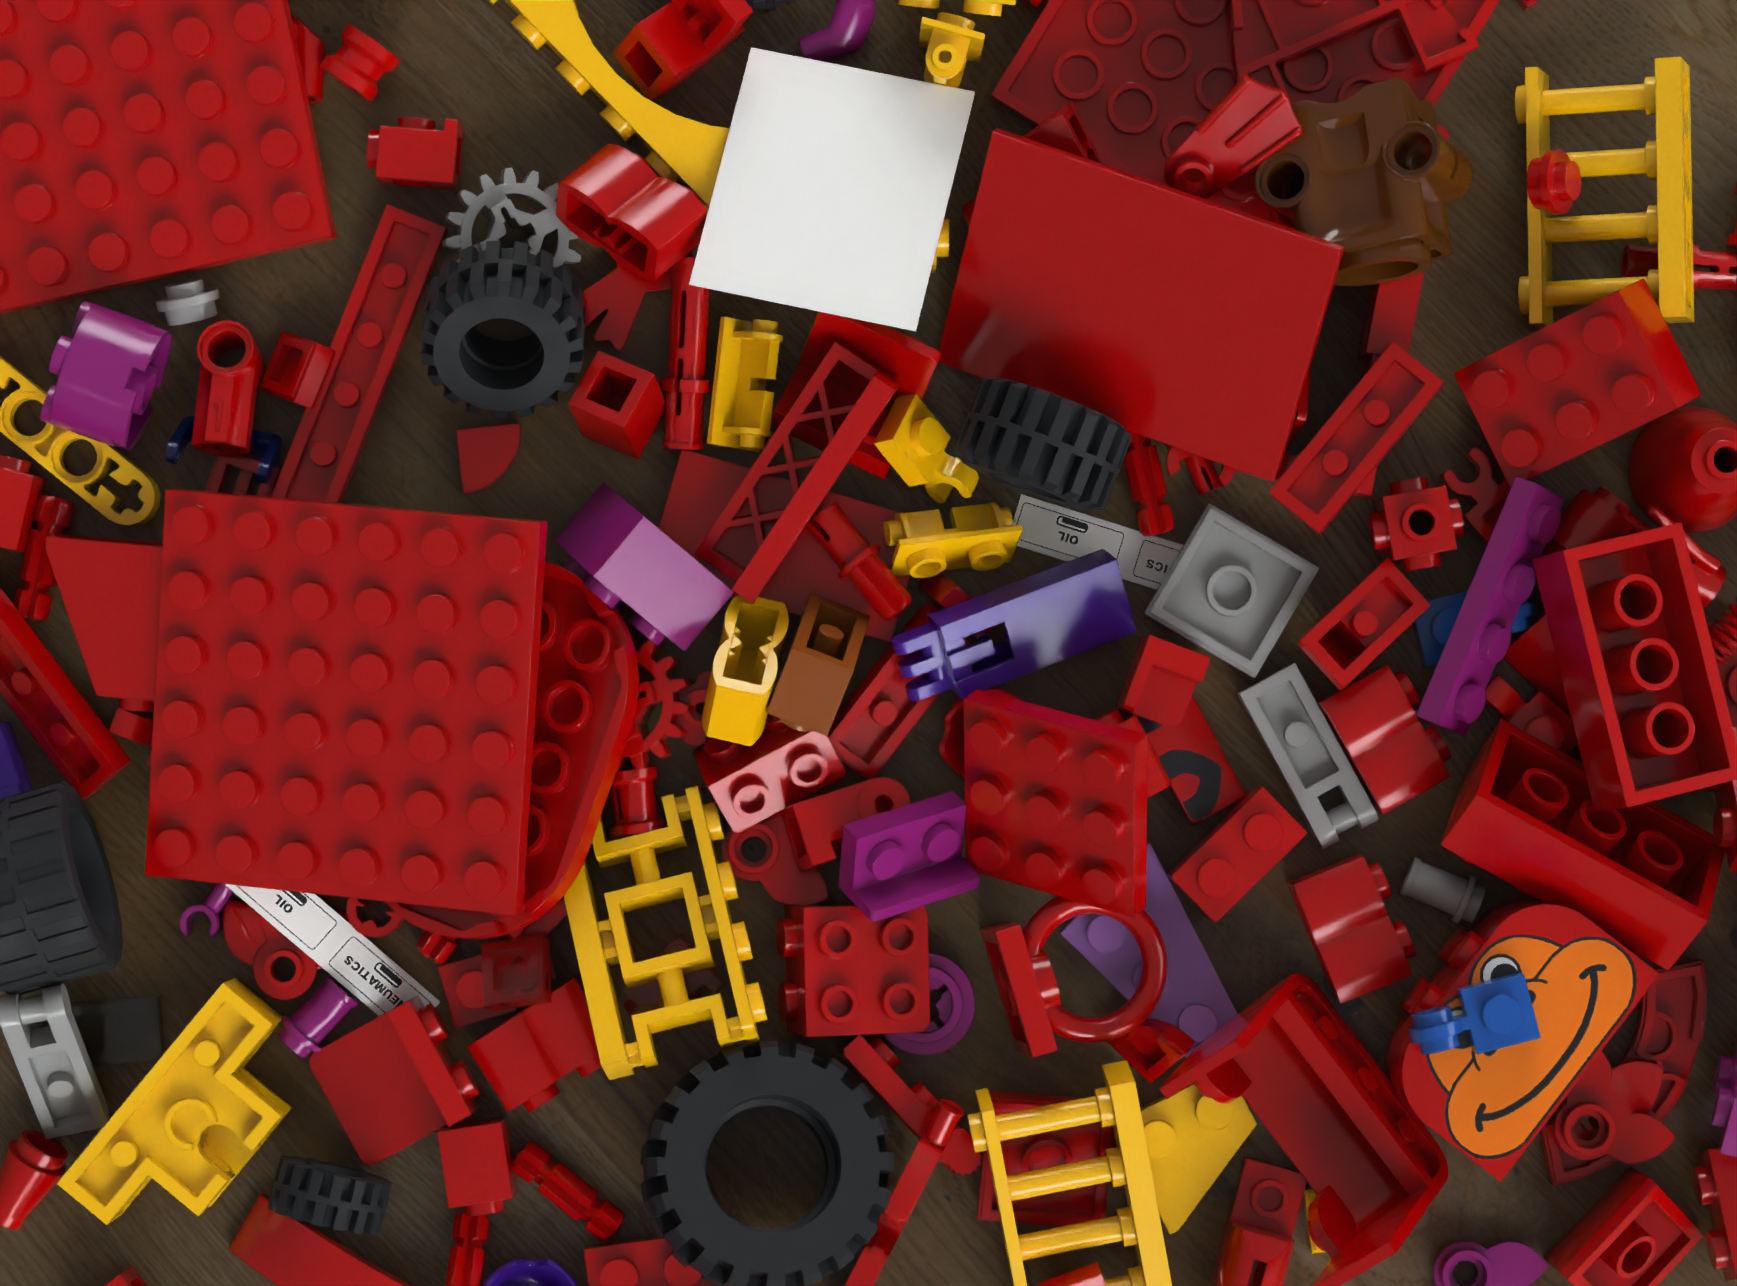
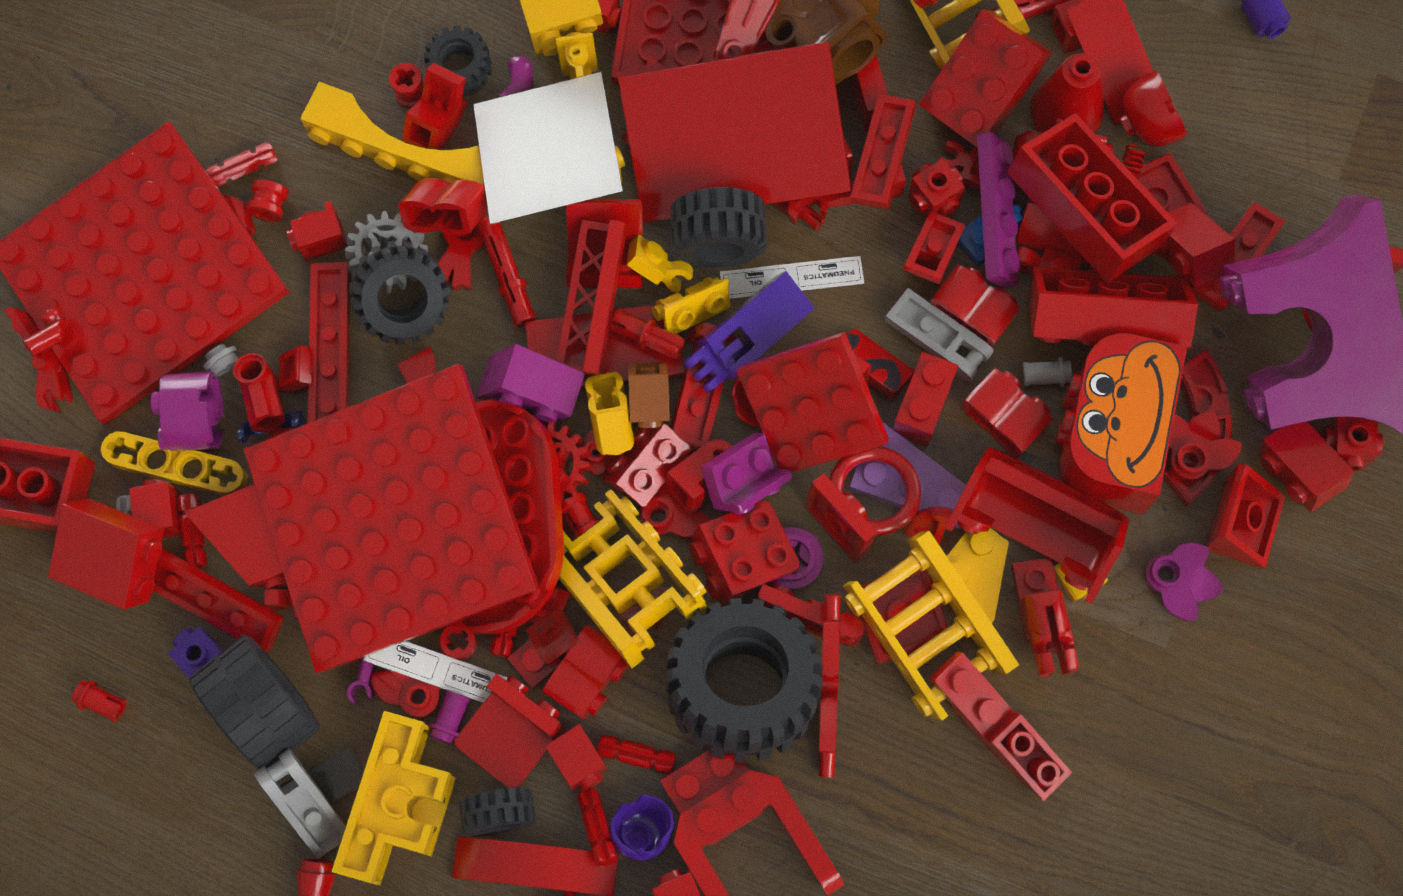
camera: 20 degrees left, 15 degrees down
red brick [568,351,666,460] -> none
yellow hinge [707,317,783,452] -> none
red panel [1114,635,1211,727] -> none
red axle [1123,430,1174,537] -> none
light grey plate [1143,503,1319,678] -> none
blue plate [1408,972,1541,1055] -> none

